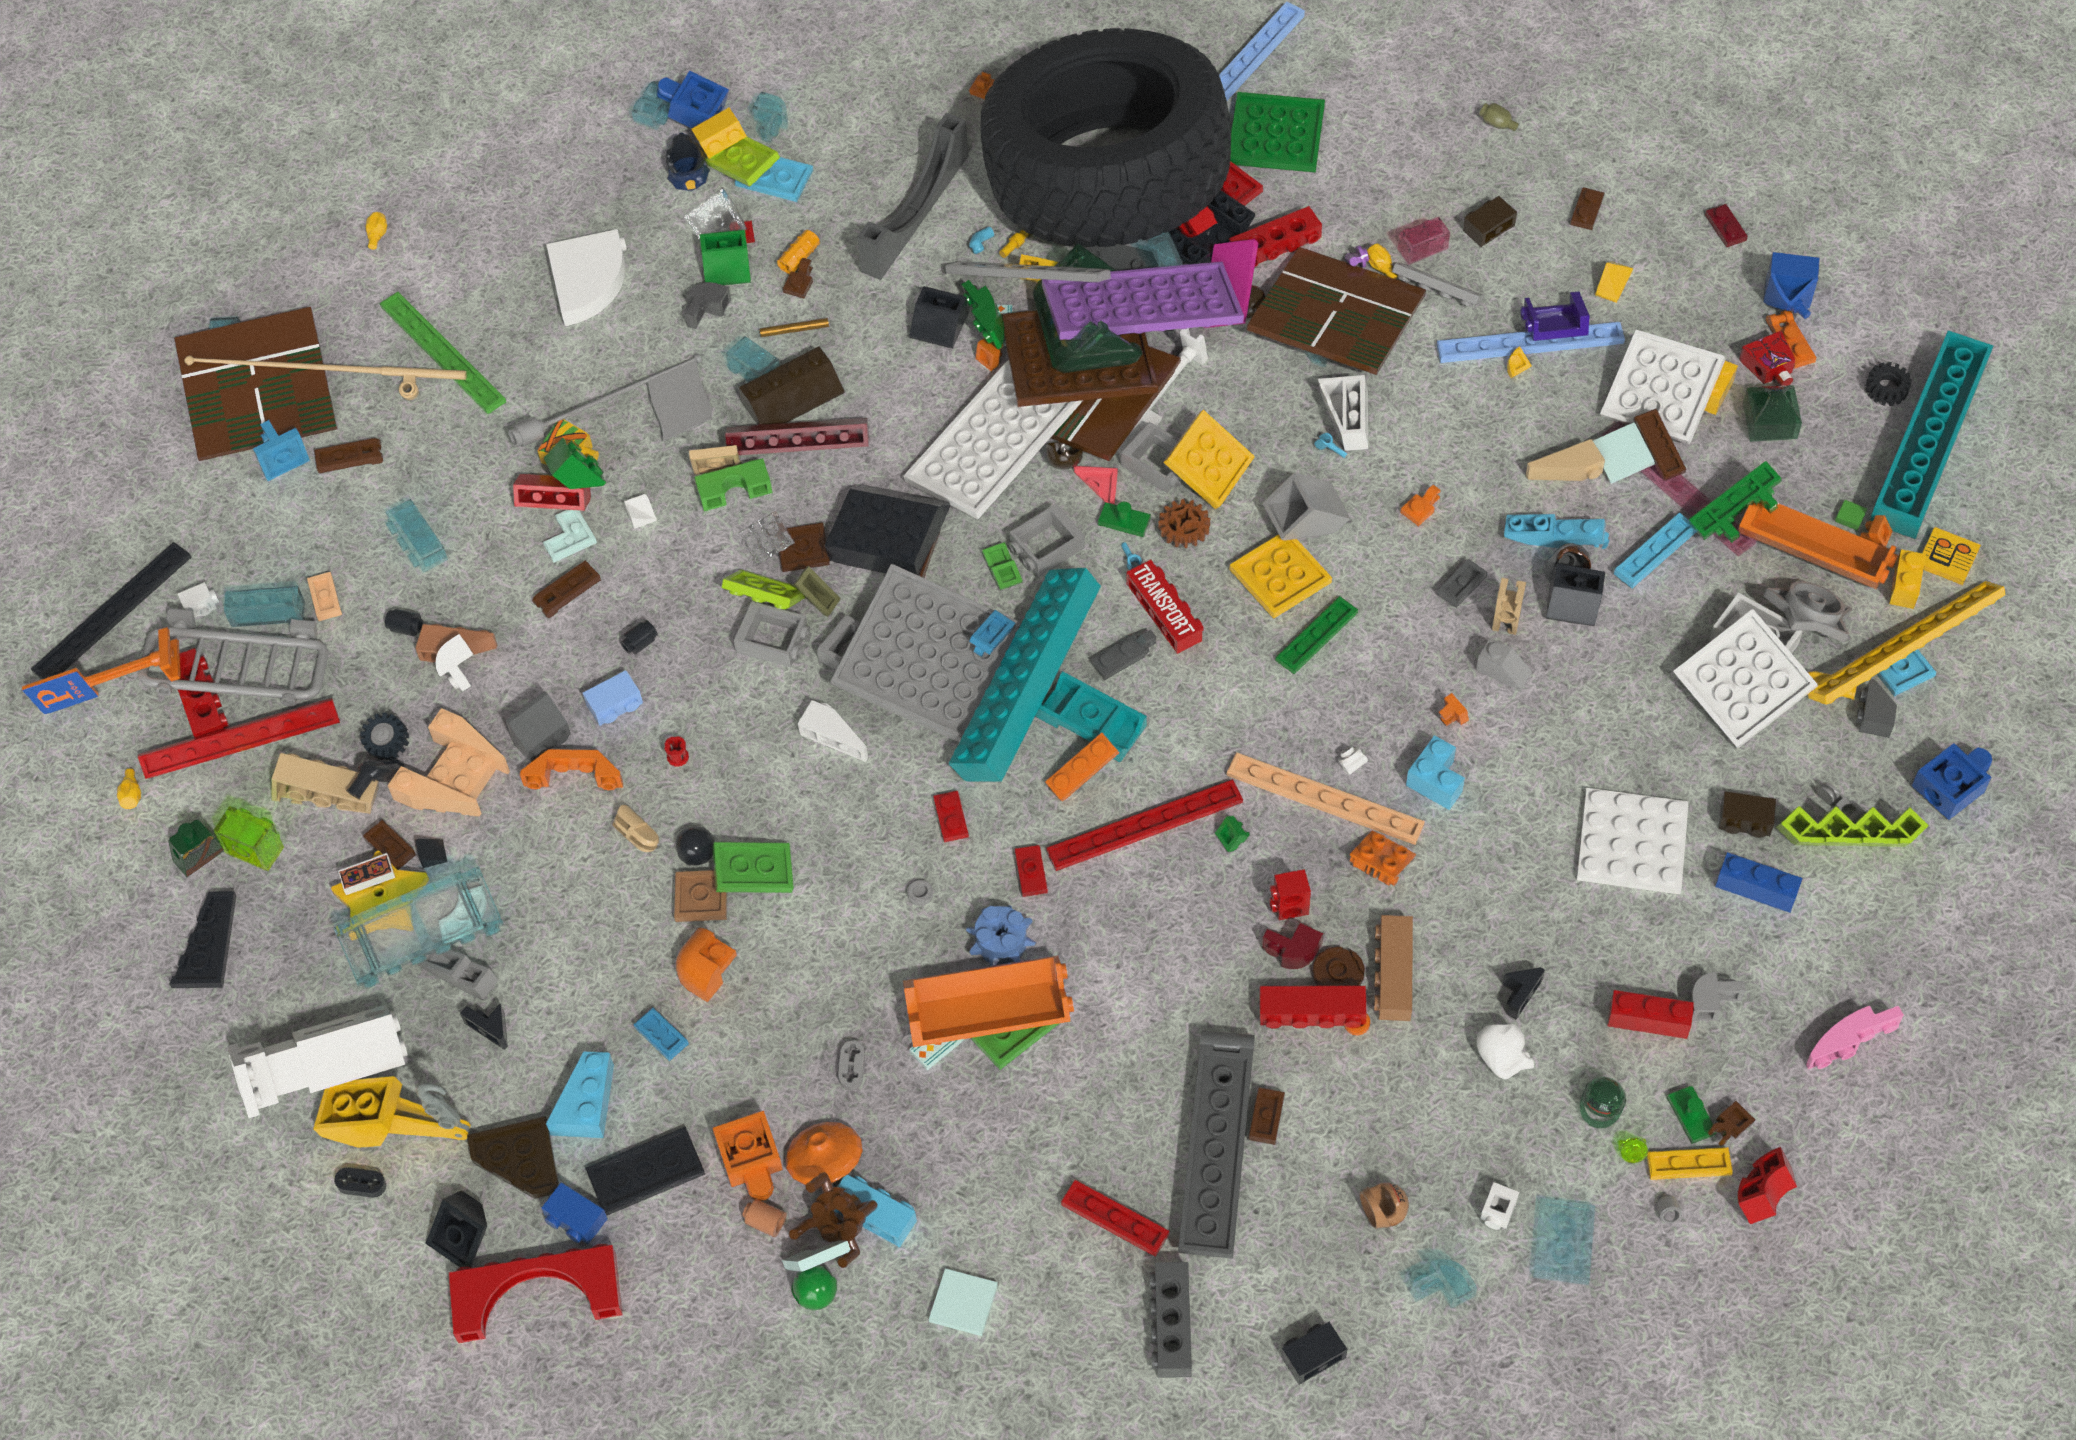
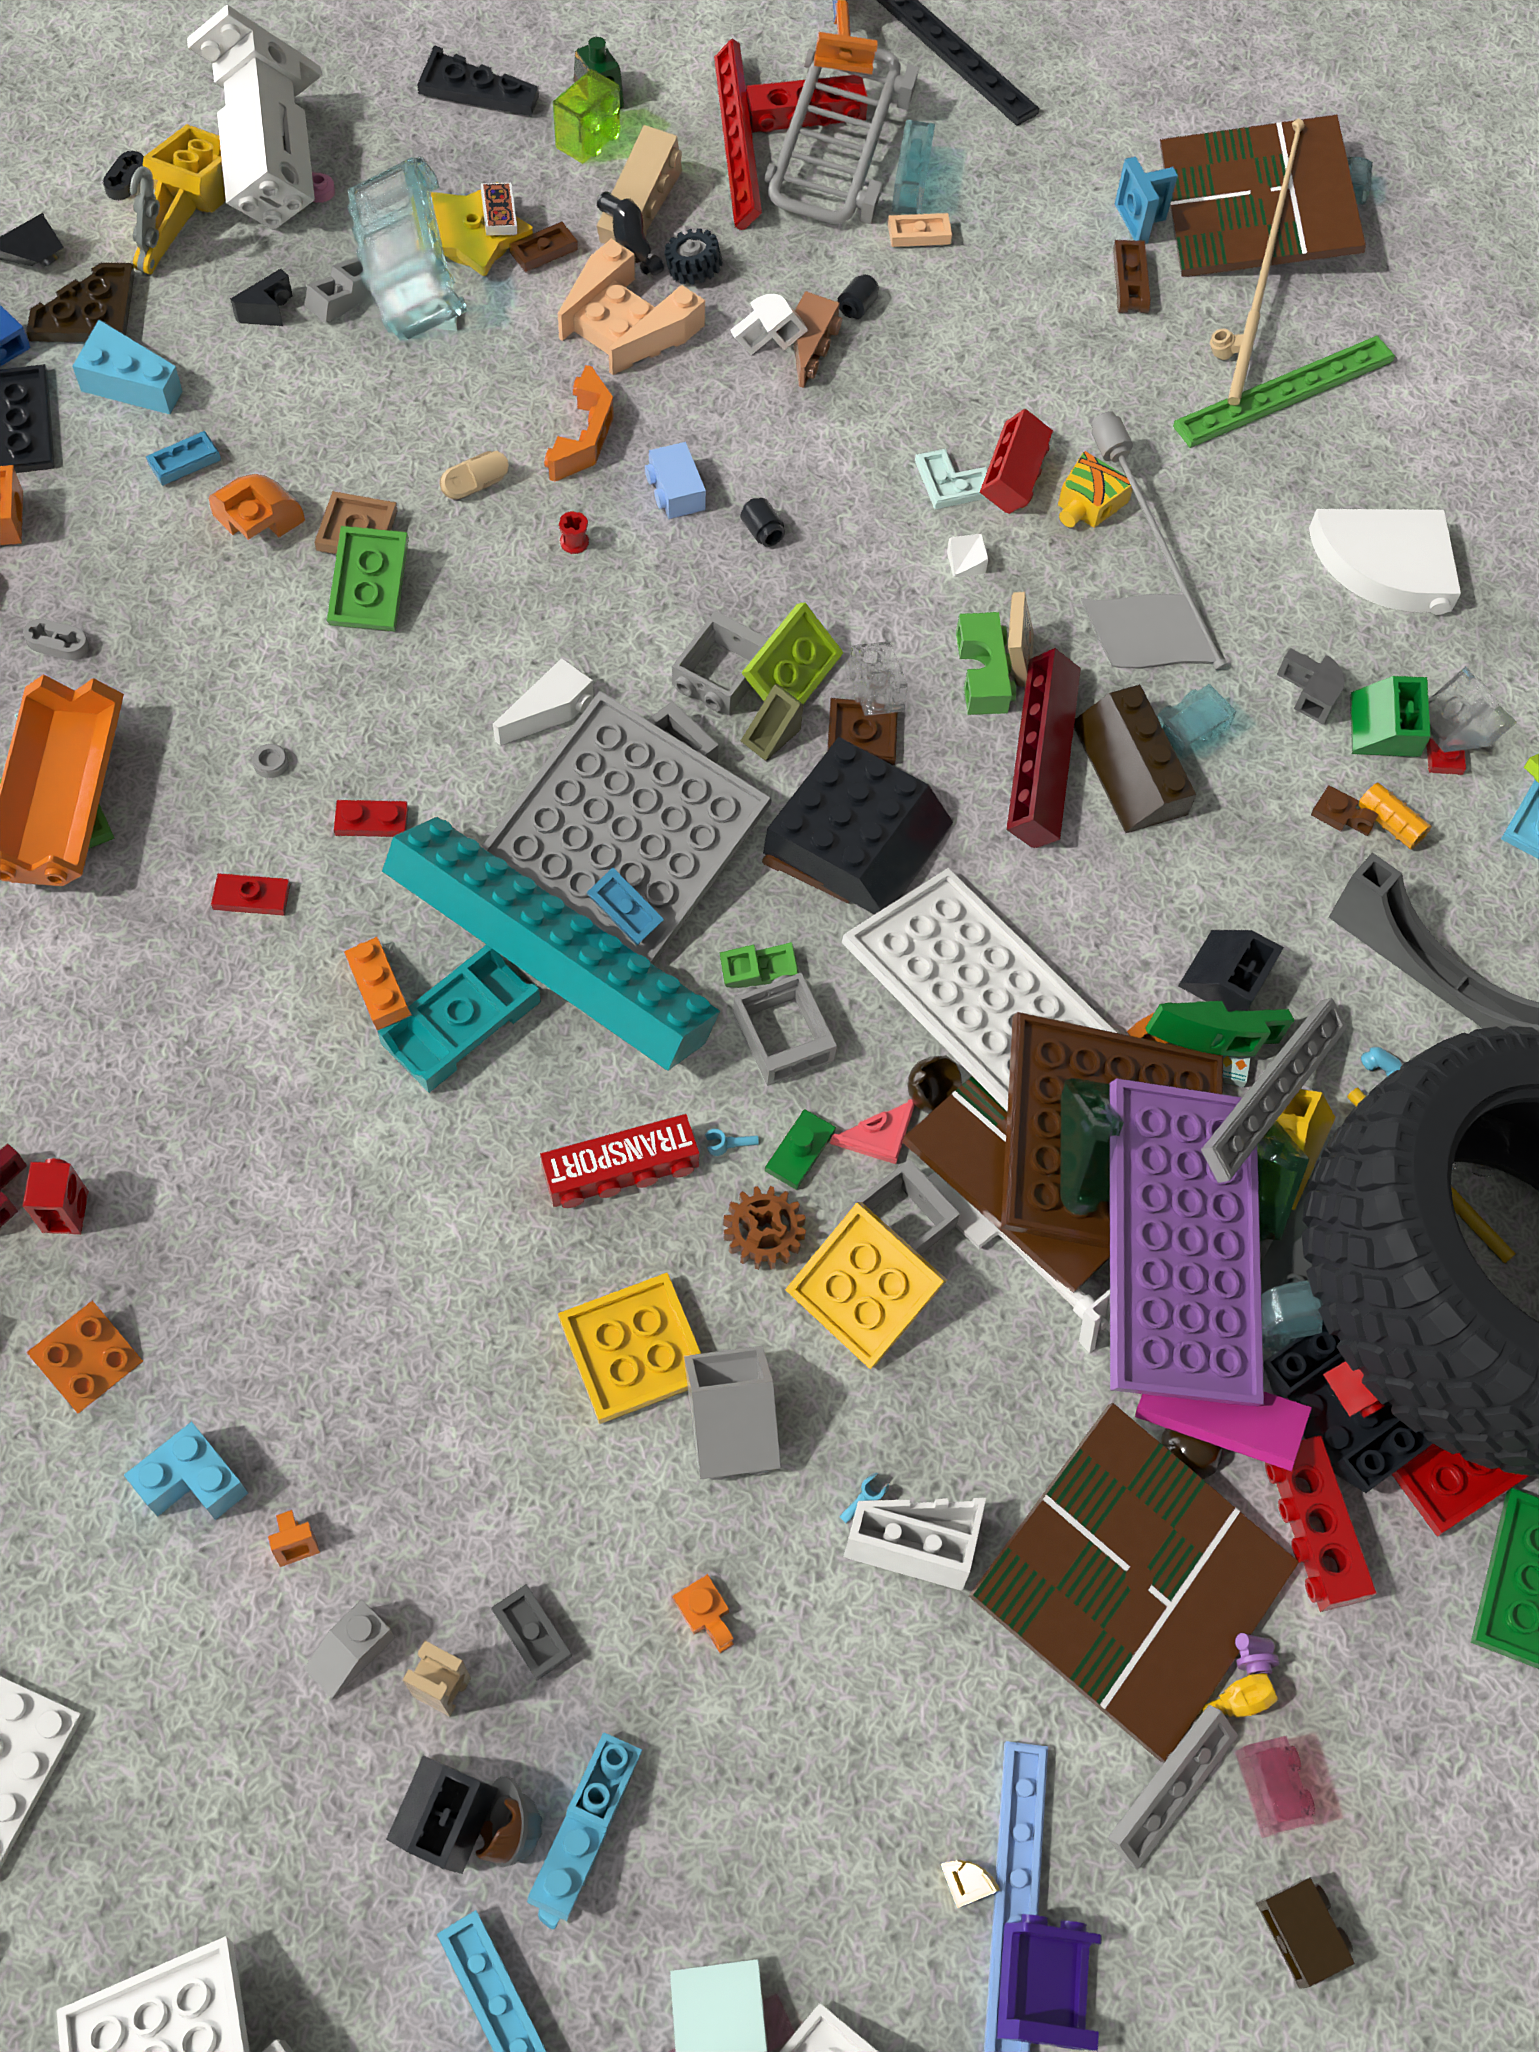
camera: 95 degrees right, 5 degrees up
yellow piece [117,769,141,809] -> none
white brick [178,582,219,622] -> none
yellow piece [365,212,387,250] -> none
clear light blue brick [386,499,448,573] -> none
black slope [415,839,448,868] -> none
dark grey slope [505,691,571,762] -> none
reddish brown plate [532,560,601,618] -> none
green slope [544,437,606,489] -> none
black hair [676,826,714,866] -> none
pearl gold bar [760,318,829,338] -> none
medium blue brick [966,905,1036,966] -> none
red tile [1046,779,1243,871] -> none
dark grey hinge [1091,630,1156,680] -> none
green tile [1215,815,1250,852] -> none
light nougat tile [1227,752,1425,845] -> none
green tile [1275,596,1358,674] -> none
white plate [1338,746,1368,776] -> none
tan slope [1526,439,1605,481] -> none

